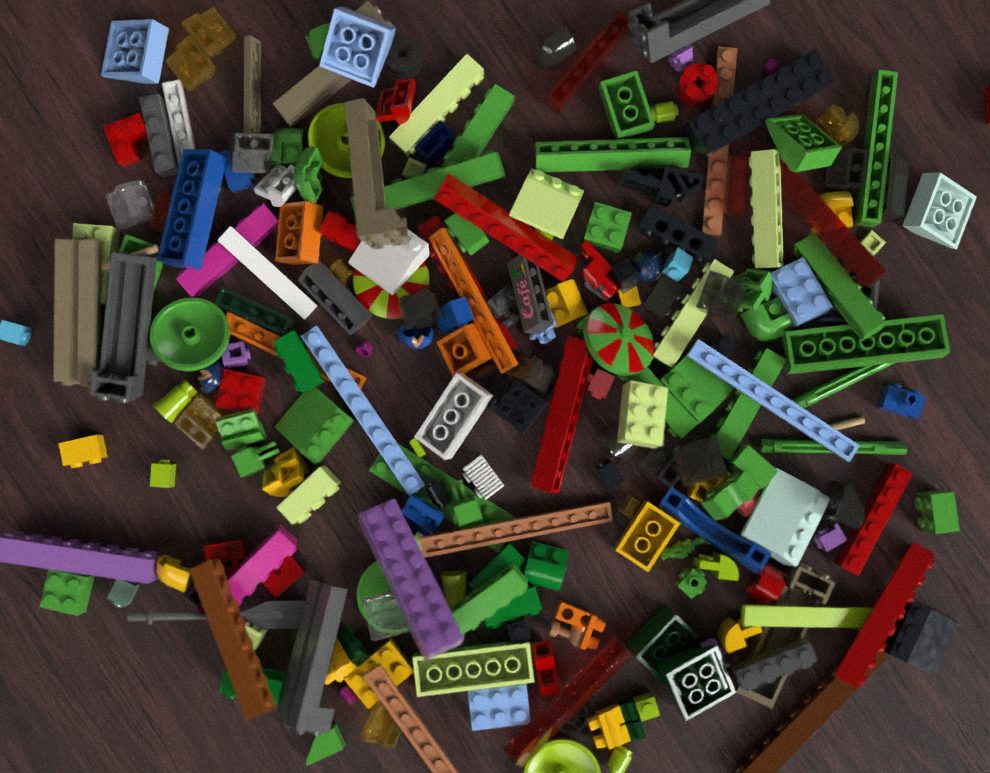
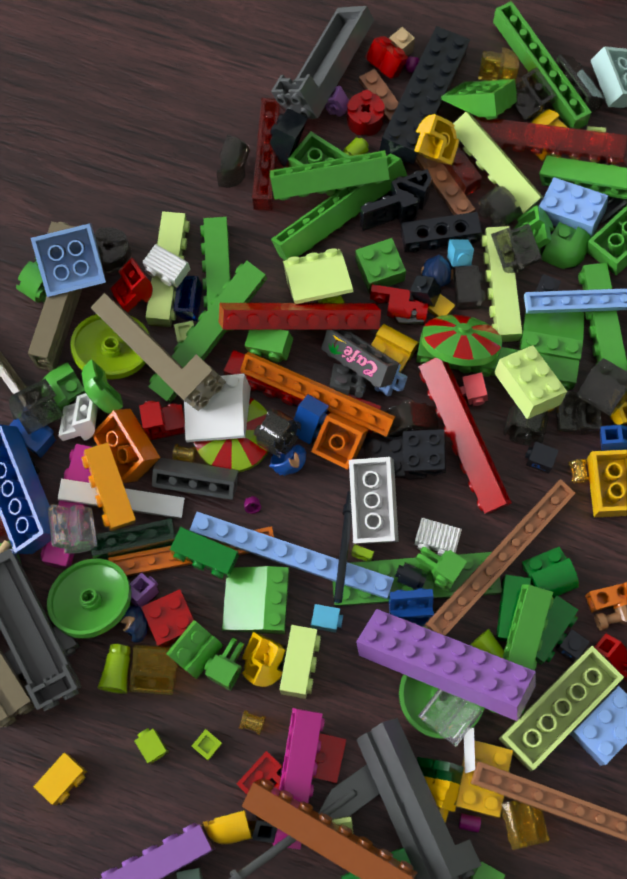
camera: 30 degrees left, 15 degrees down
none -> clear brick [48,504,97,554]
none -> light orange brick [81,442,136,531]
none -> white brick [143,244,190,288]
none -> lime plate [192,729,223,761]
none -> clear yellow bush [239,710,266,735]
none -> black slope [270,108,308,167]
none -> bright green brick [270,150,390,200]
none -> medium azure brick [311,604,343,633]
none -> black bar [334,491,352,603]
none -> red brick [365,36,408,79]
none -> tan brick [389,27,415,57]
none -> yellow brick [414,114,459,165]
none -> white sticker [464,728,475,774]
none -> clear smoke brick [478,185,522,227]

